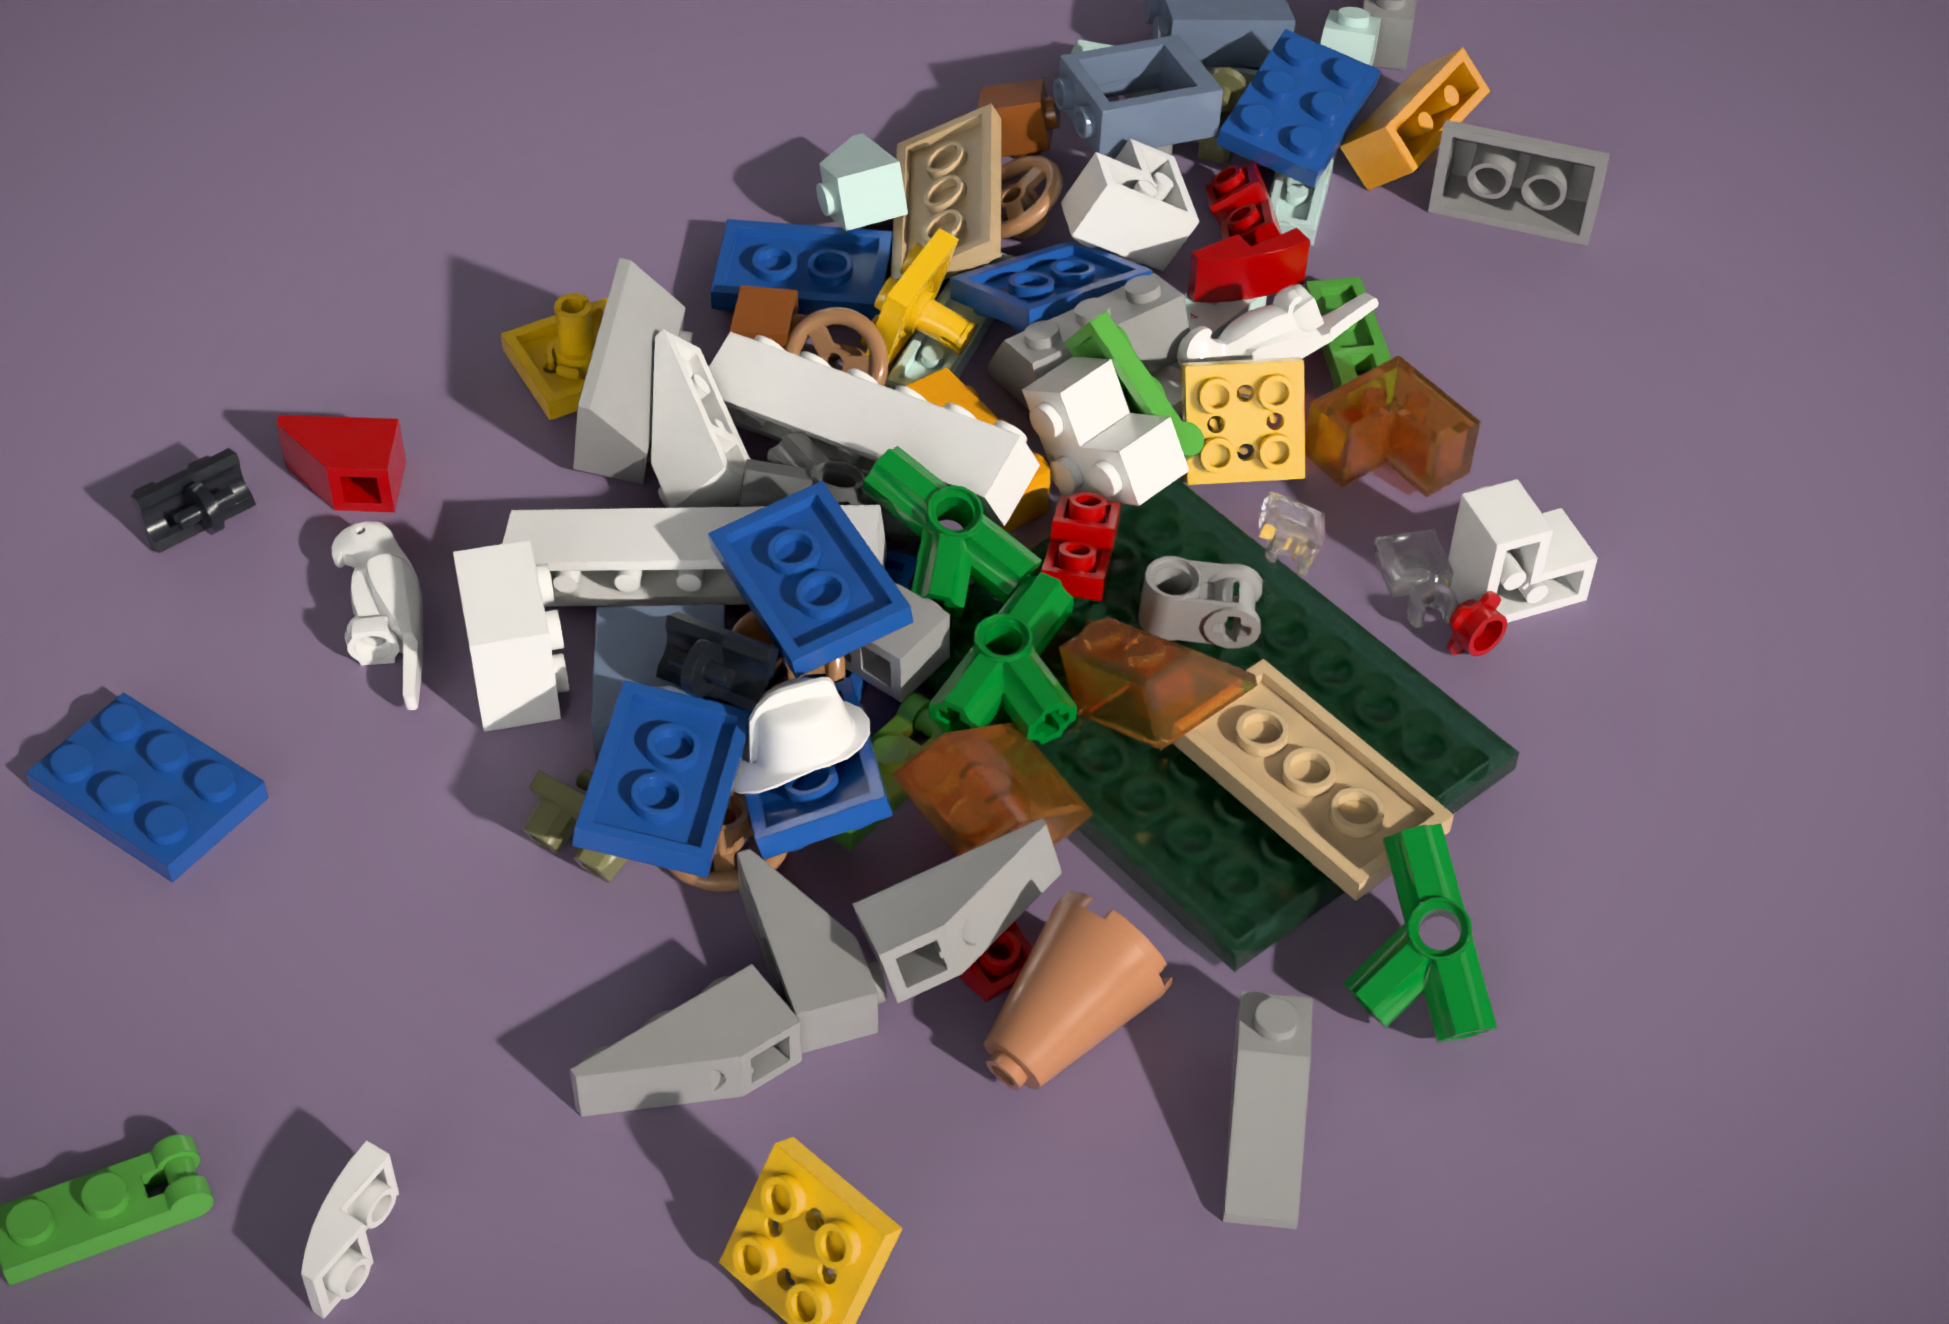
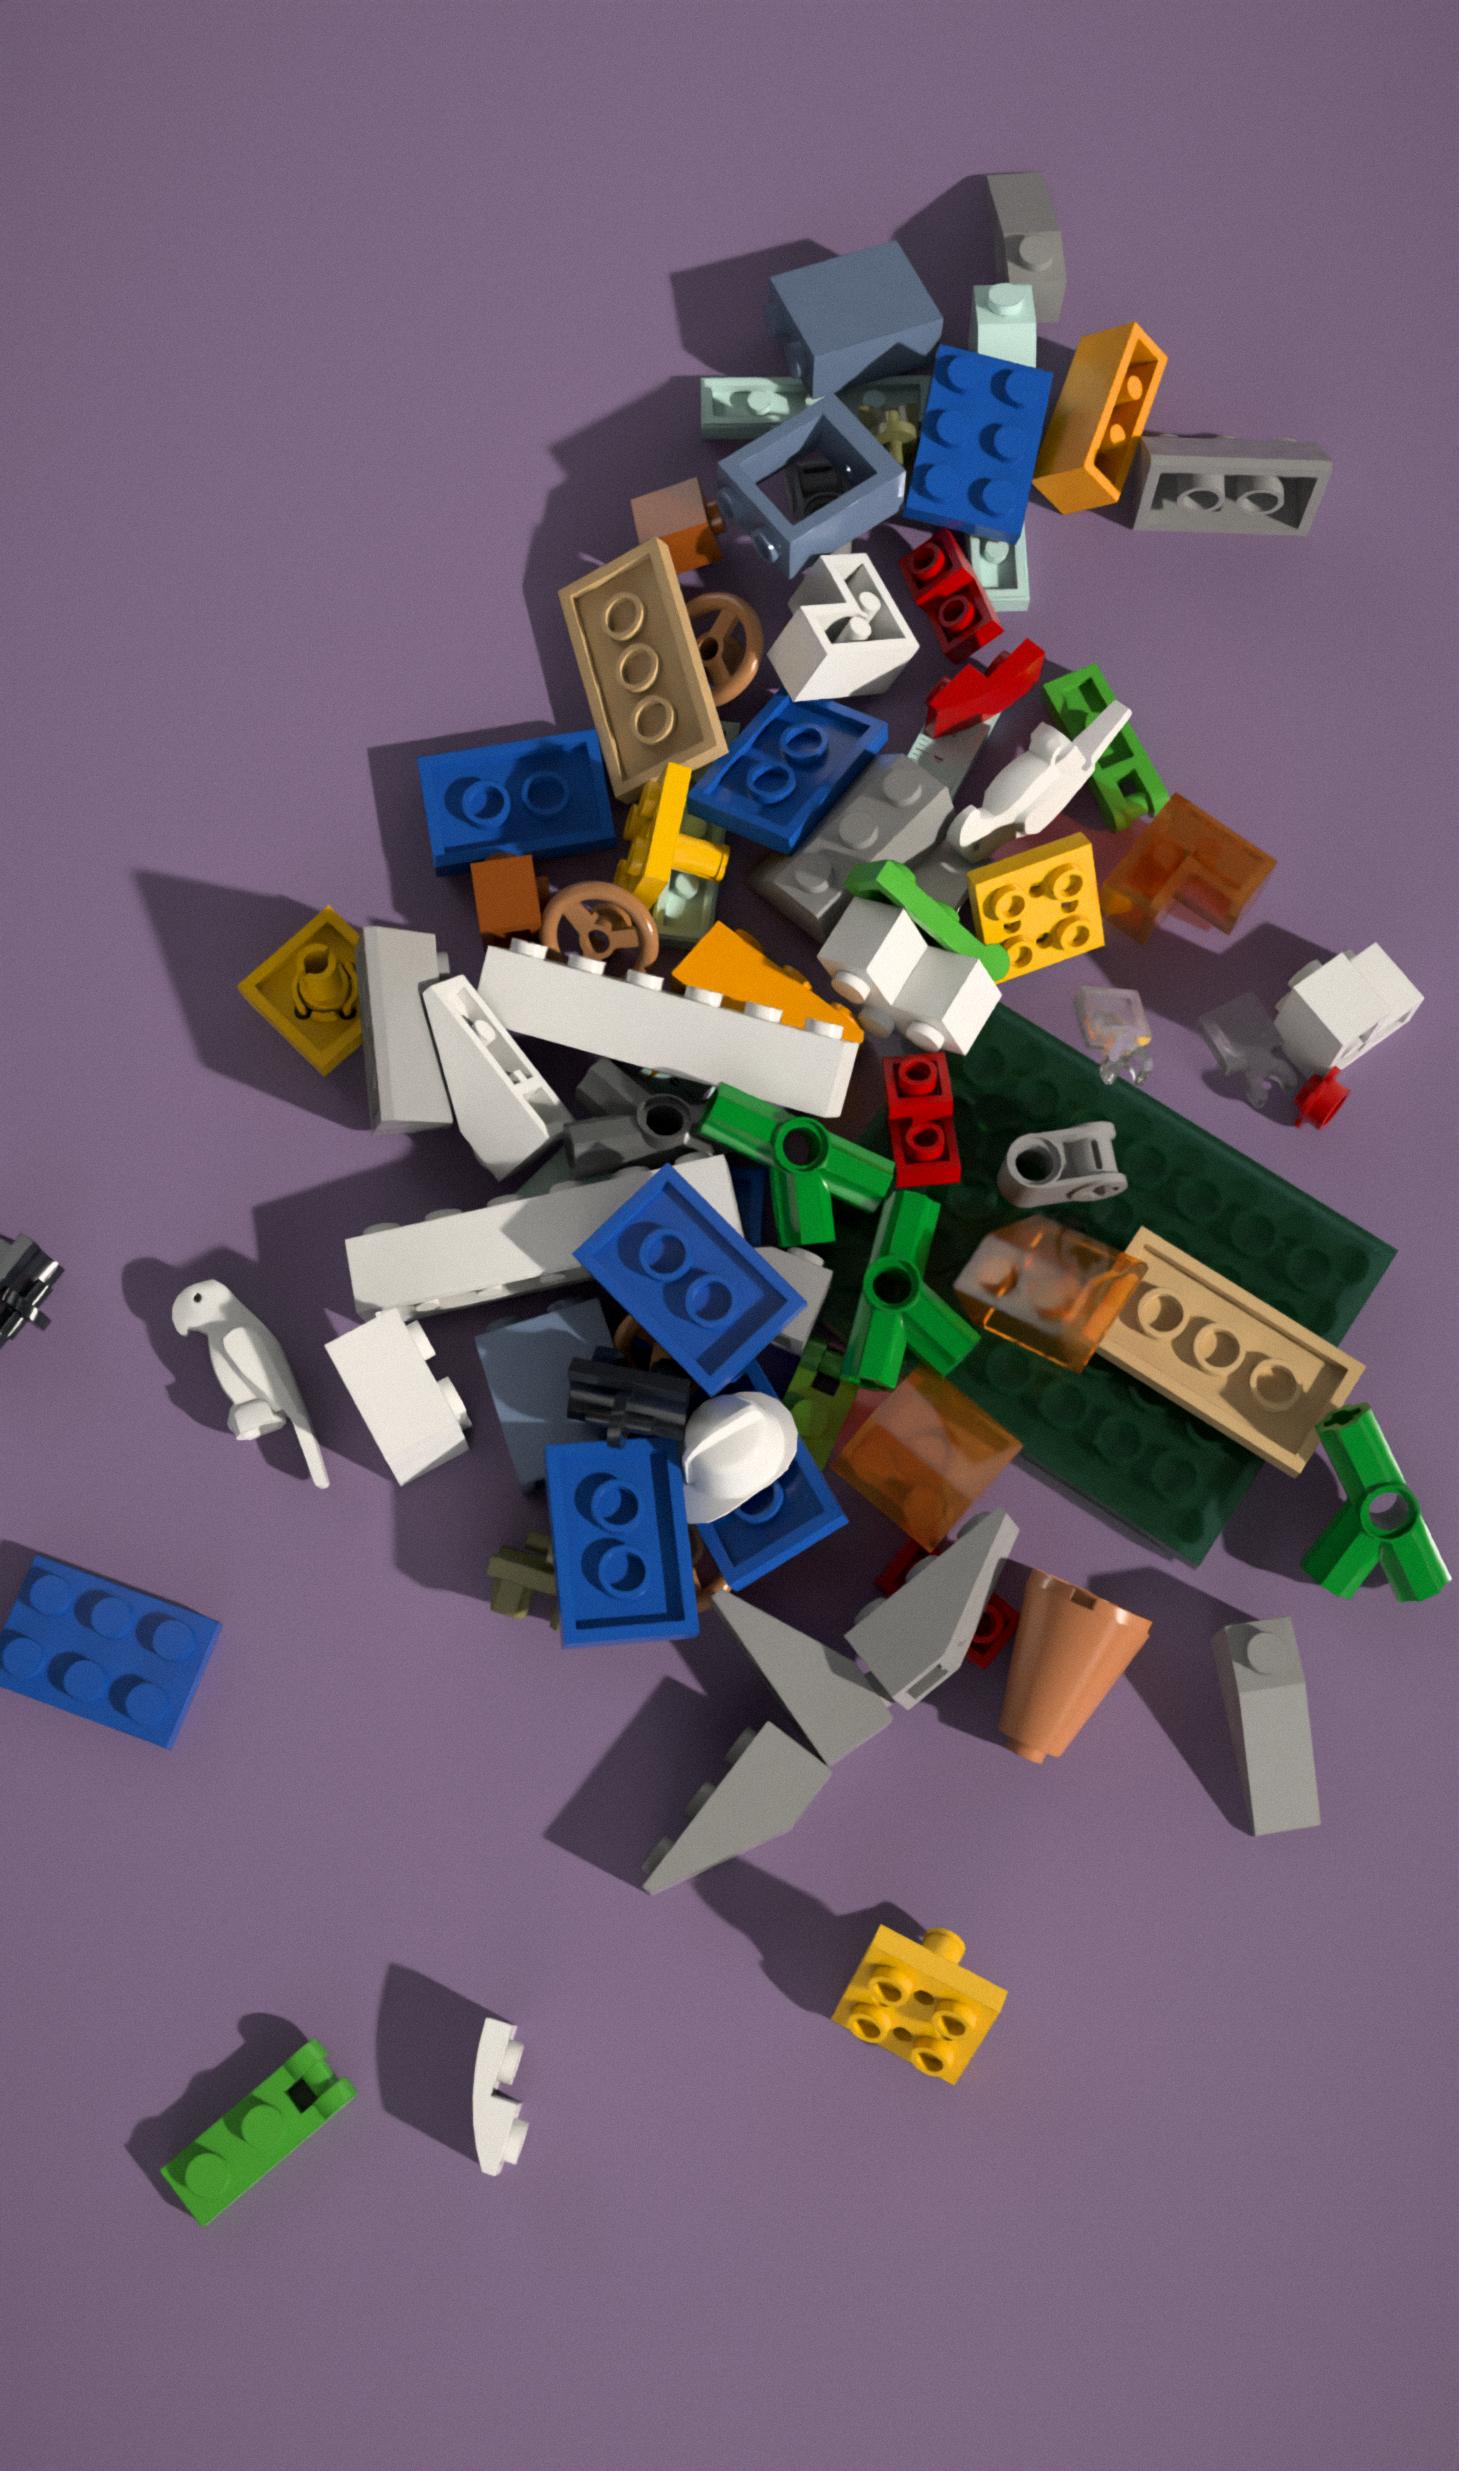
camera: 15 degrees left, 25 degrees up
red slope [276,415,406,513] -> none
light aqua slope [816,133,908,231] -> none

